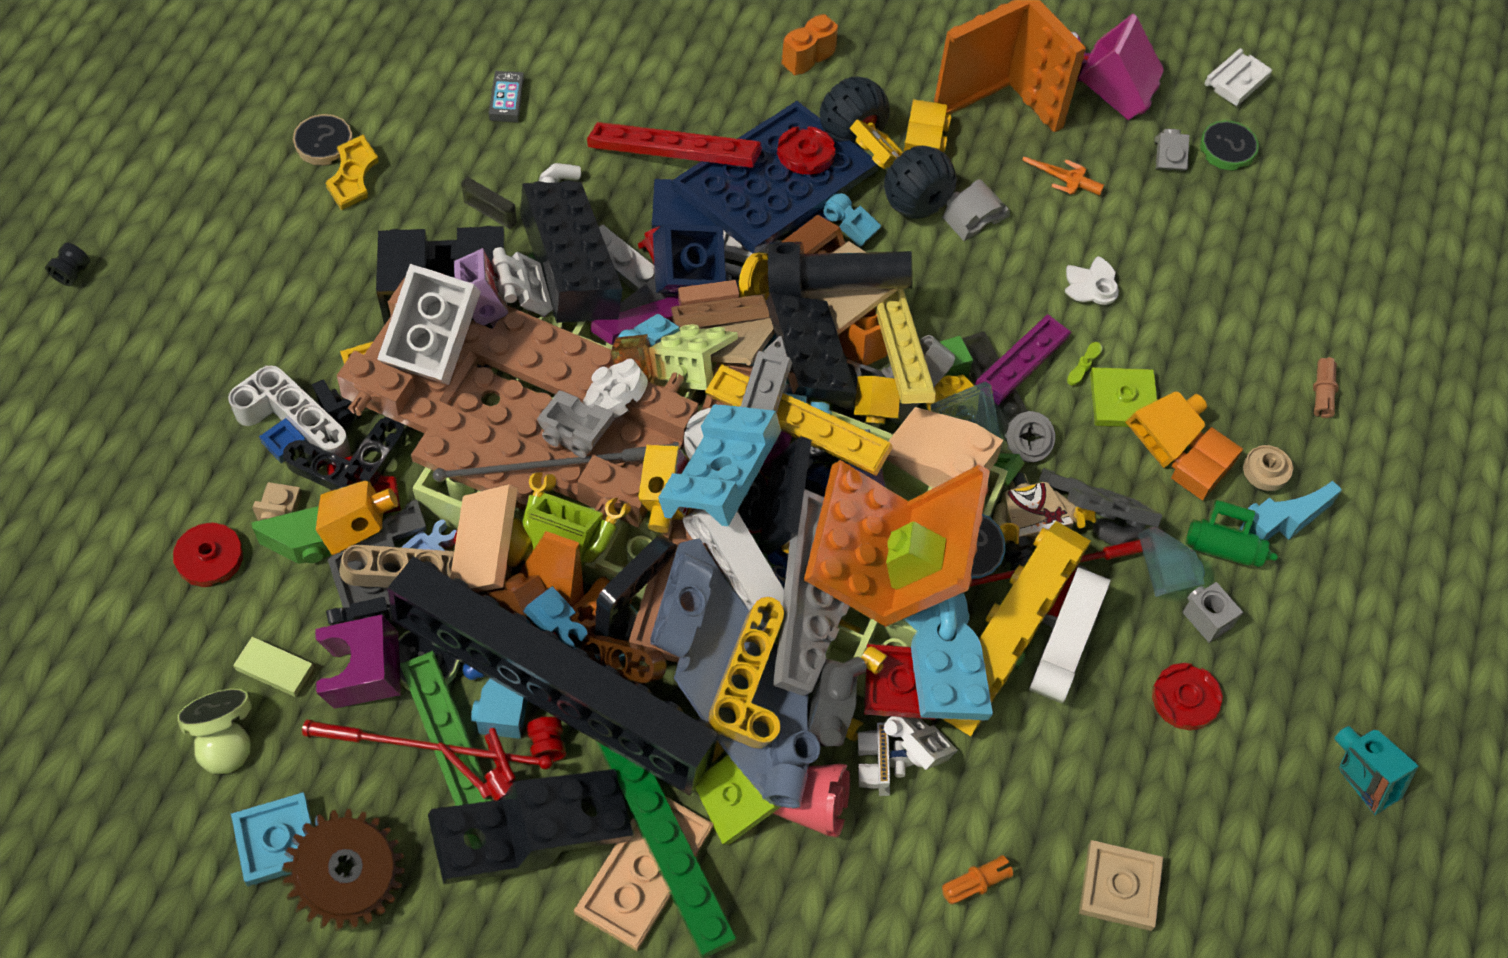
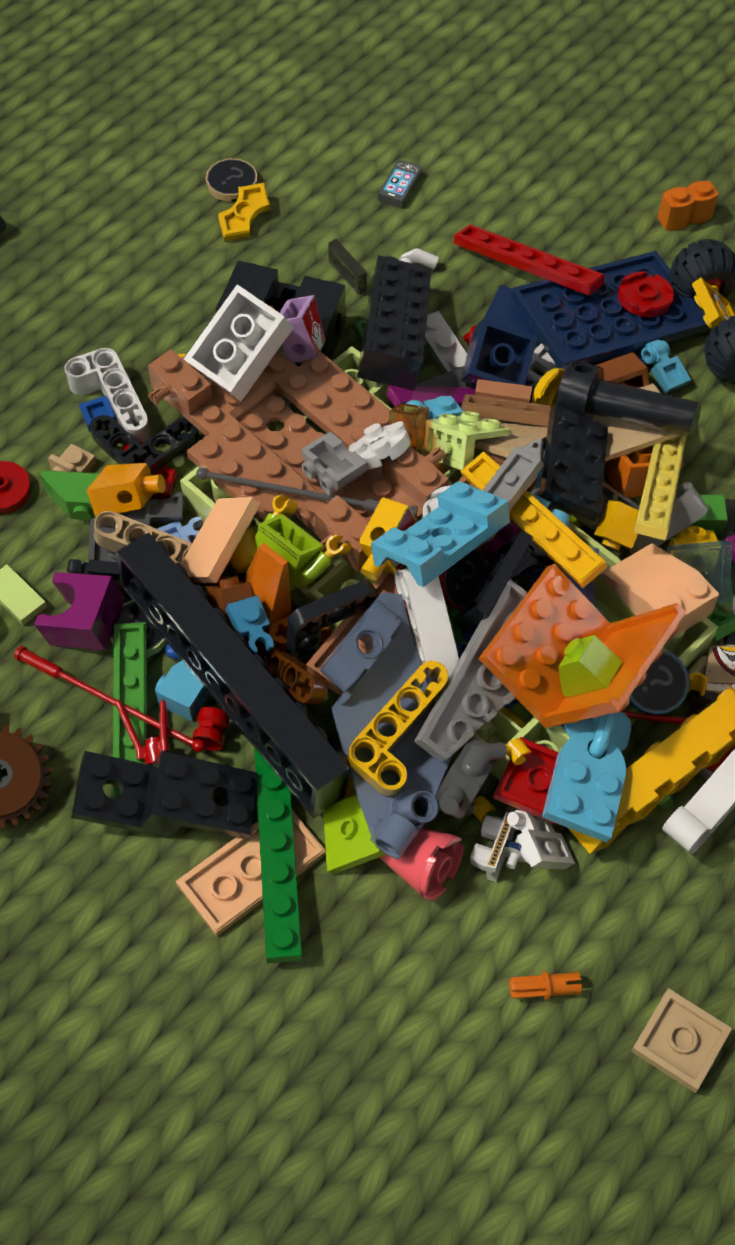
camera: 25 degrees right, 0 degrees up
black bracket [312,379,362,426] -> none
white plate [492,247,553,317] -> none

